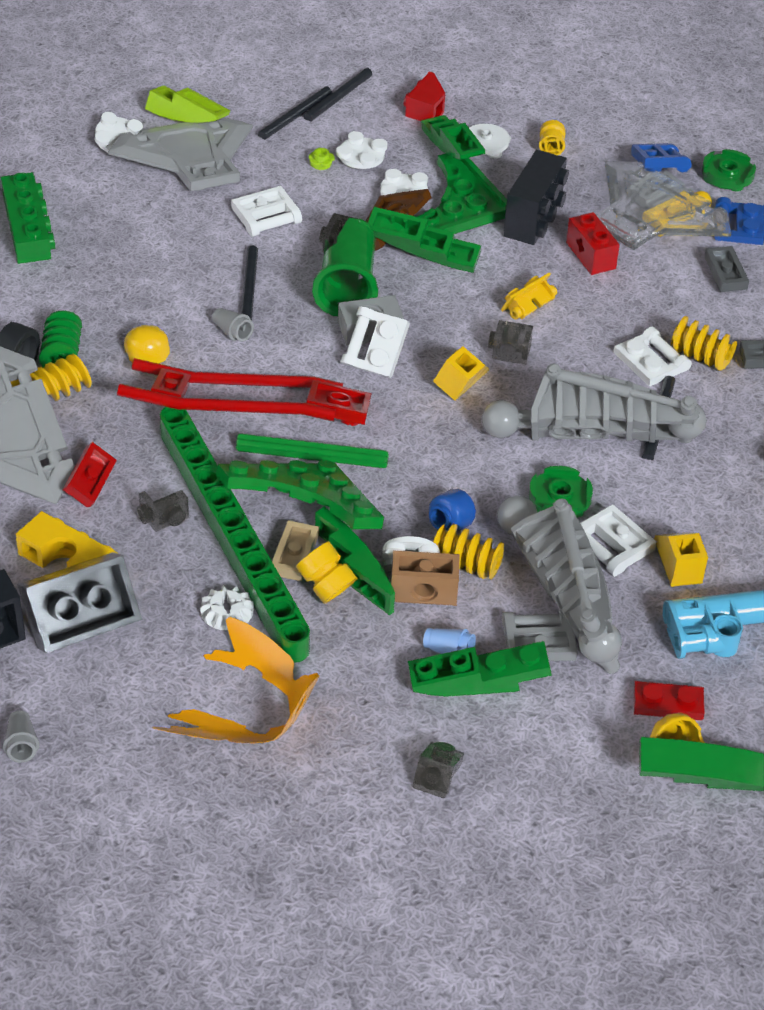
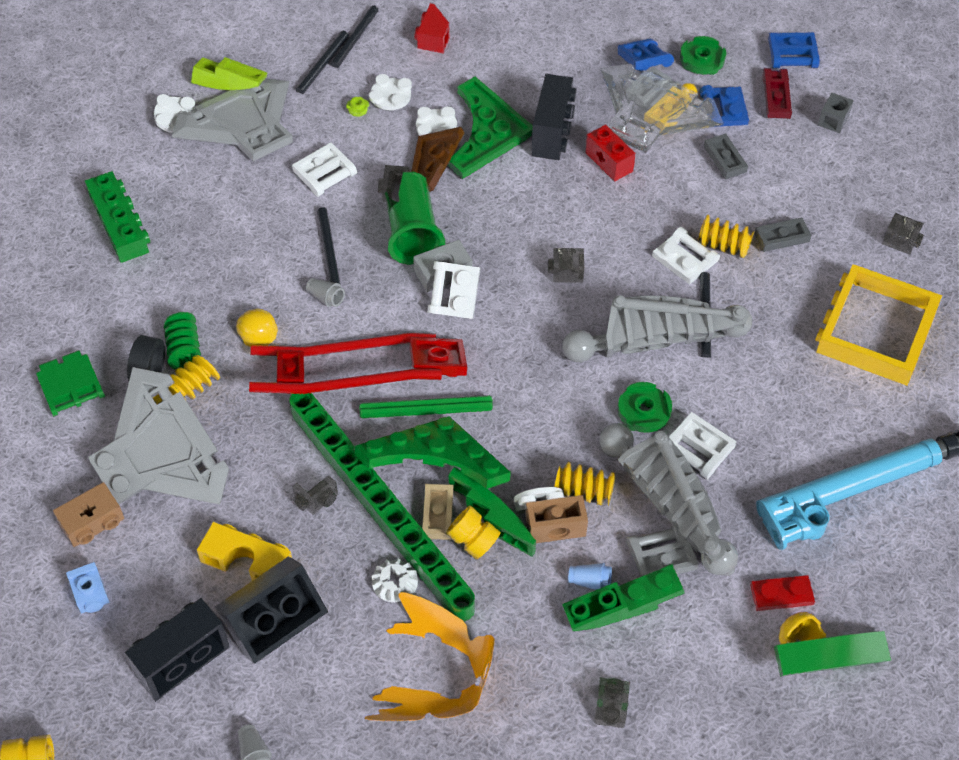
camera: 10 degrees left, 10 degrees up
red plate [63,442,117,507] -> none
green slope [368,207,481,273] -> none
green slope [421,115,485,160] -> none
blue head [428,489,476,532] -> none
yellow slope [433,346,489,401] -> none
white piece [469,124,511,159] -> none
yellow hinge [501,272,557,320] -> none
yellow wheel [539,120,566,155] -> none
yellow slope [654,532,708,587] -> none

